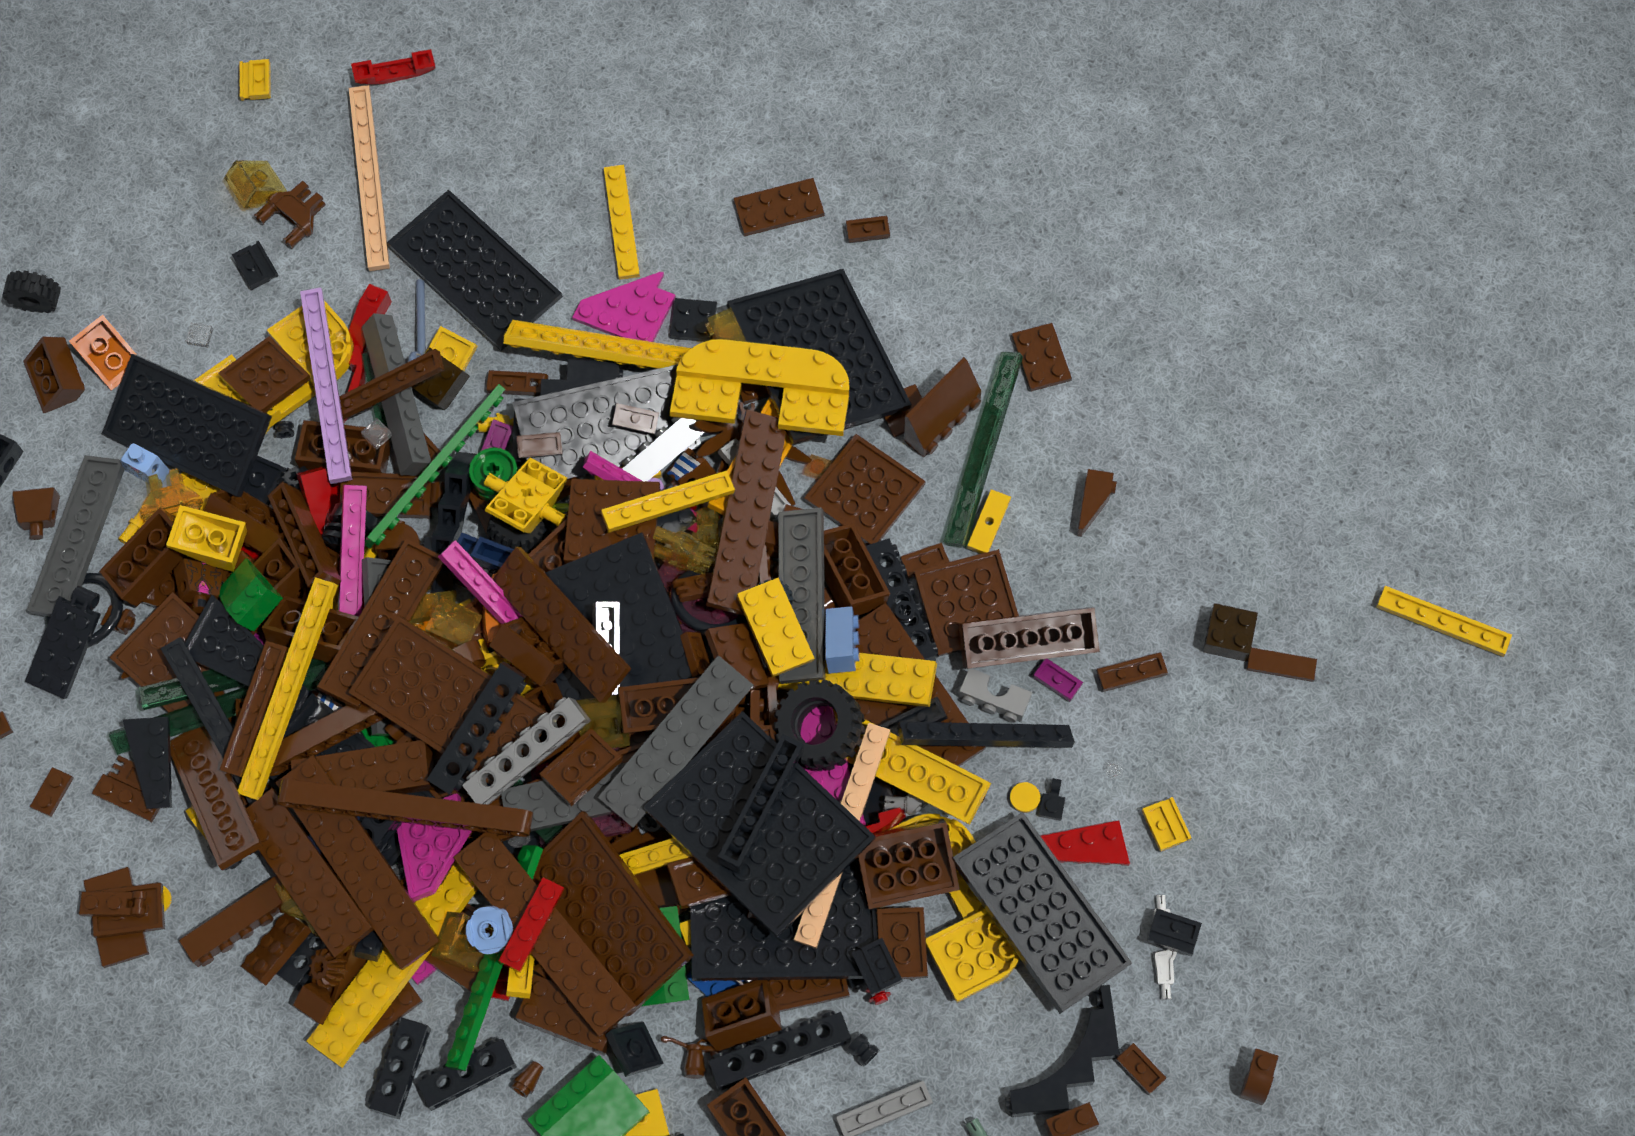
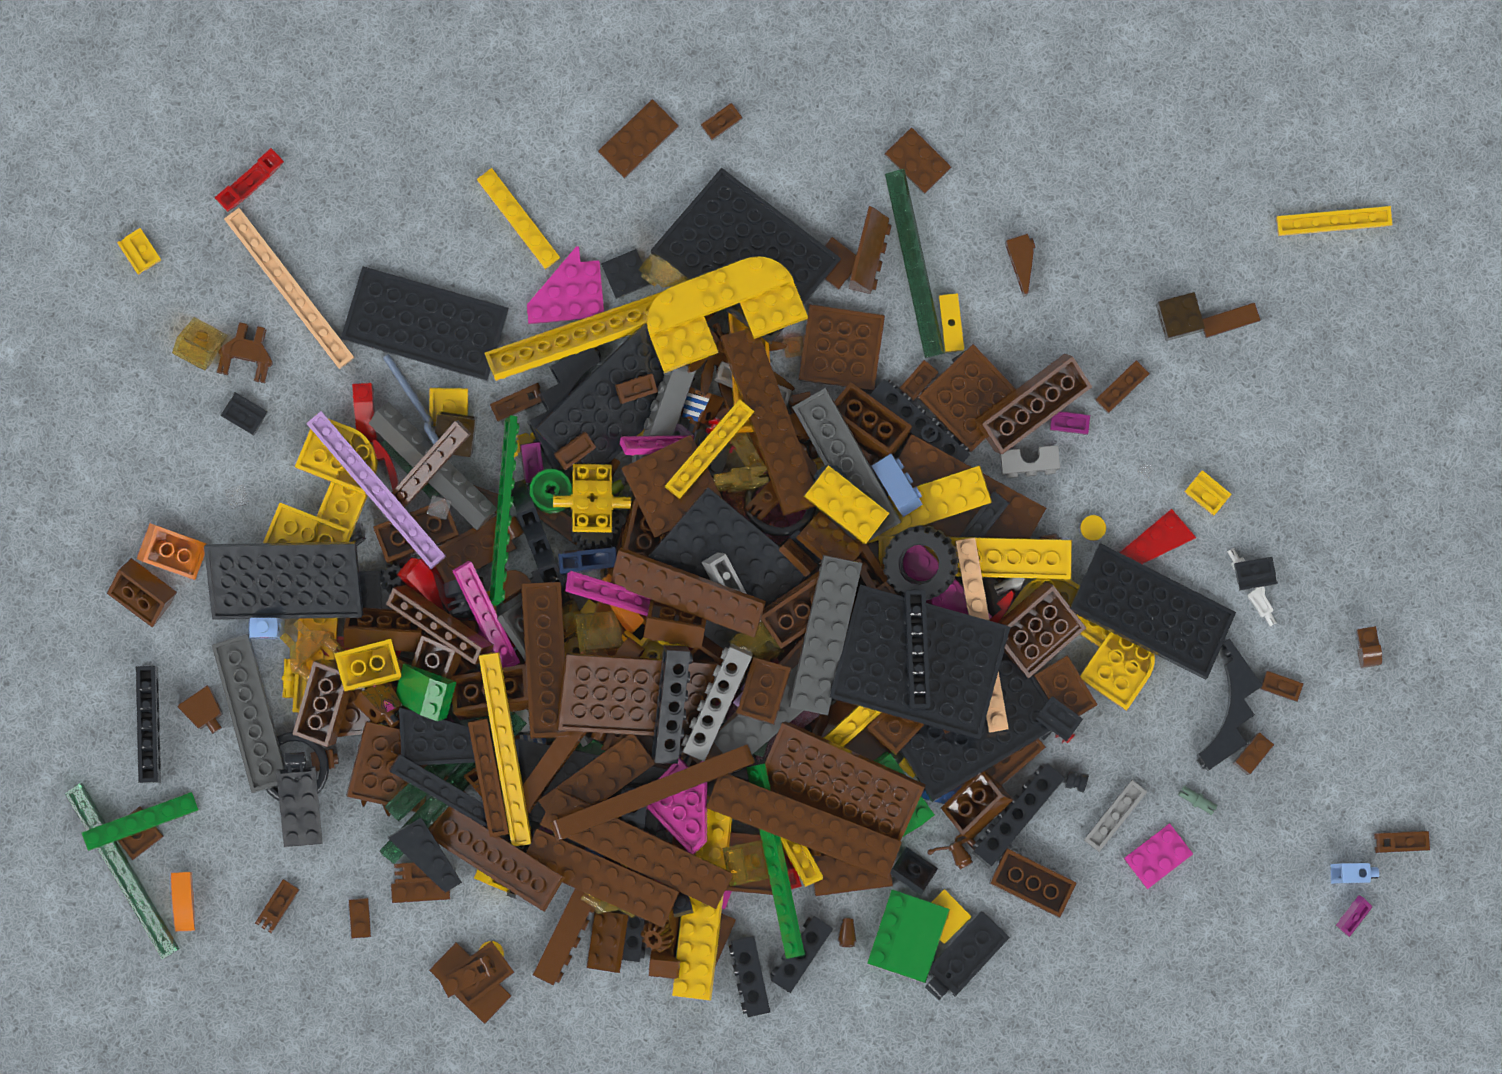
camera: 35 degrees left, 15 degrees up
black tyre [2,270,61,313] -> none
reddish brown plate [218,336,311,413] -> none
light blue plate [466,906,513,954] -> none
red plate [499,877,564,973] -> none
black plate [897,722,1075,748] -> none
black plate [1039,778,1065,821] -> none

